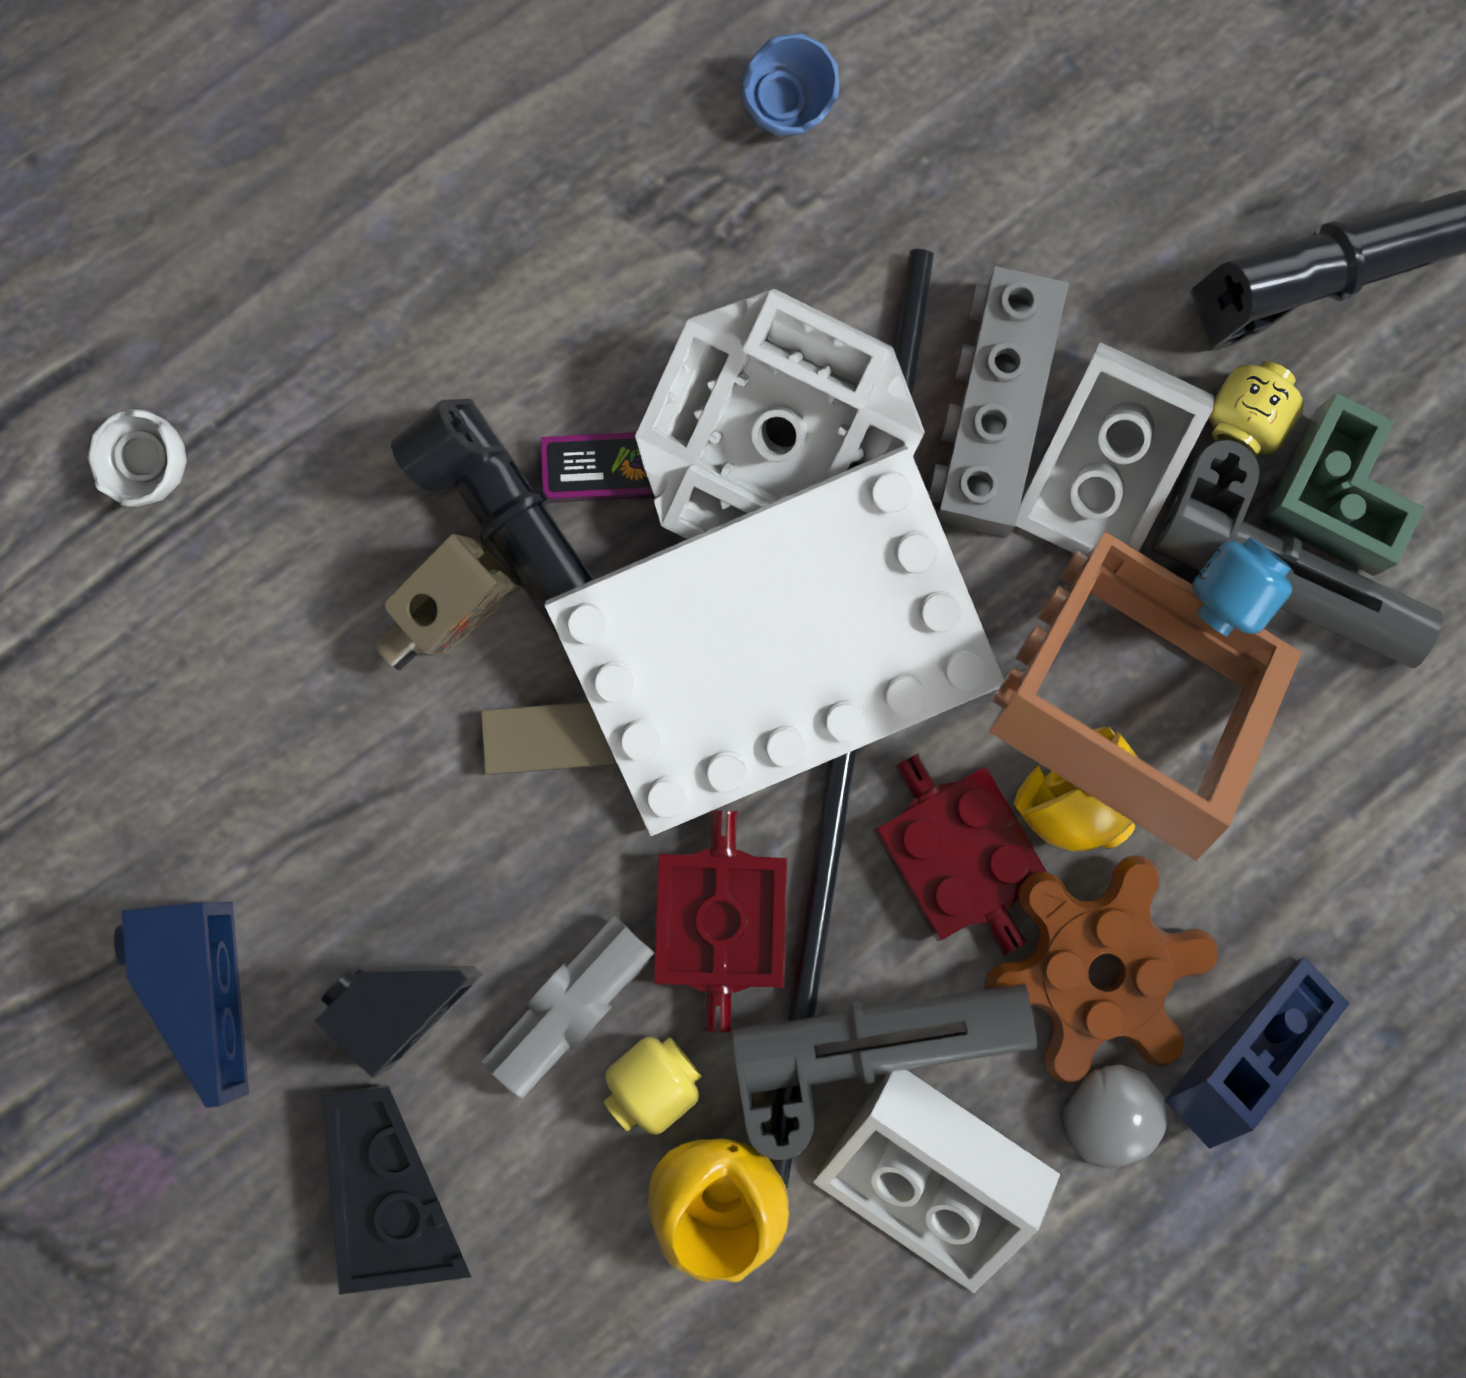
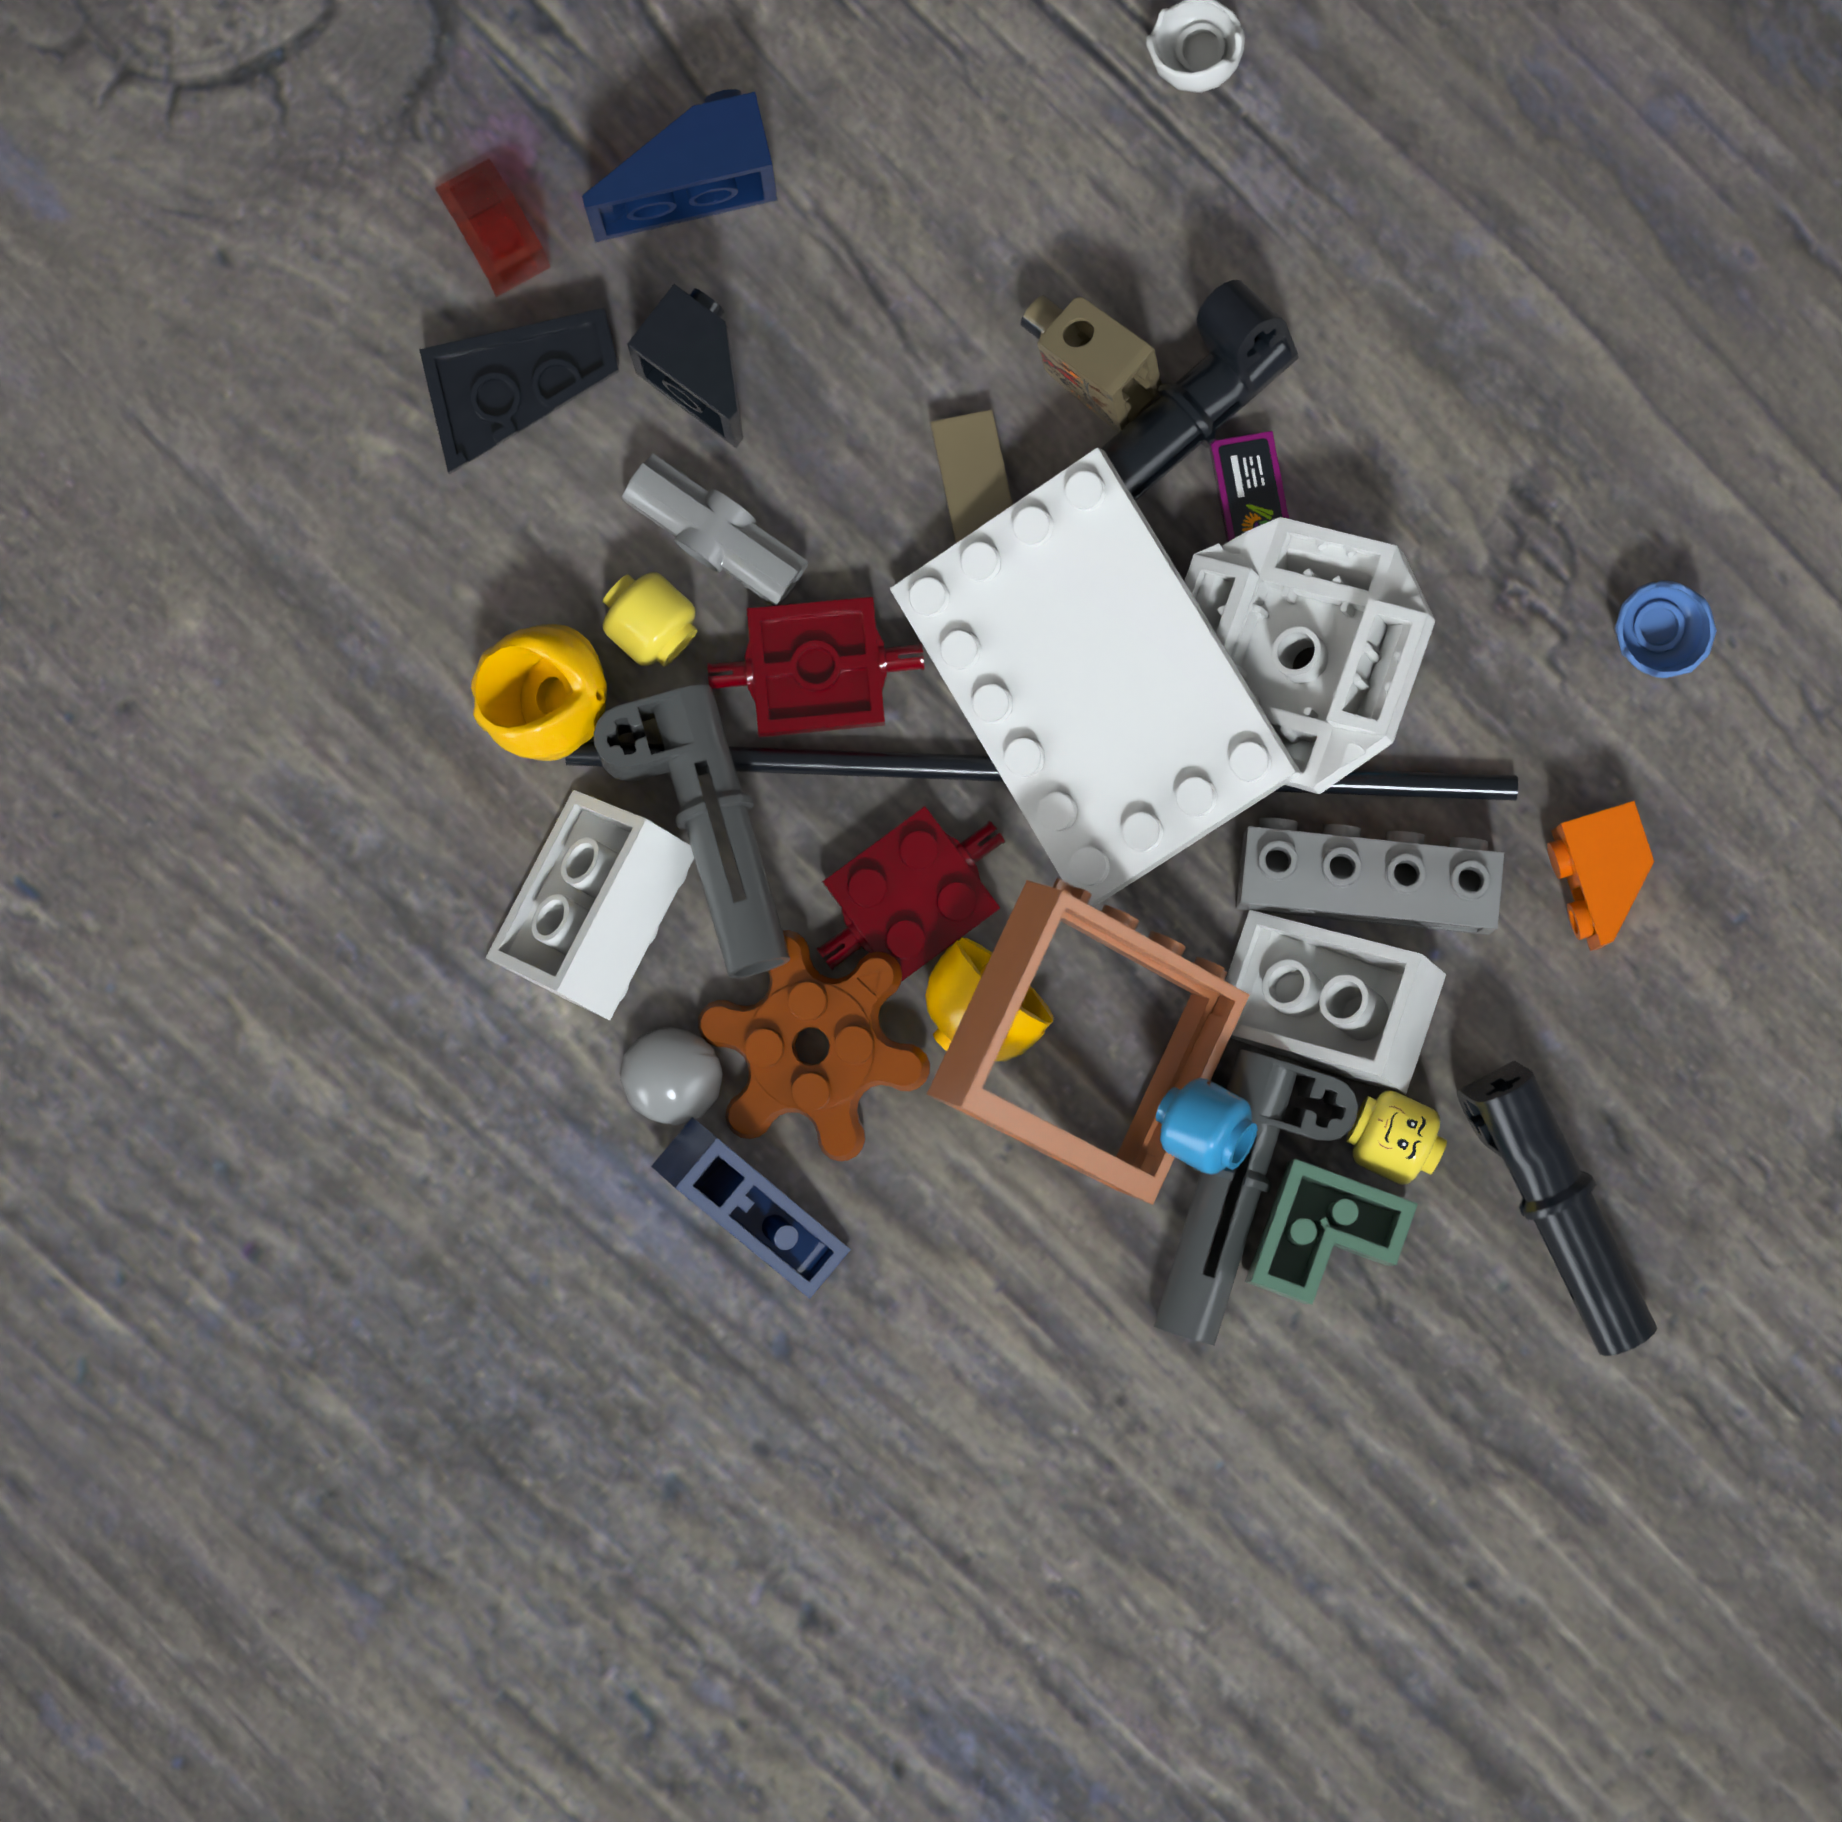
camera: 90 degrees right, 0 degrees up
none -> clear red slope [435,159,551,297]
none -> orange slope [1547,801,1654,951]

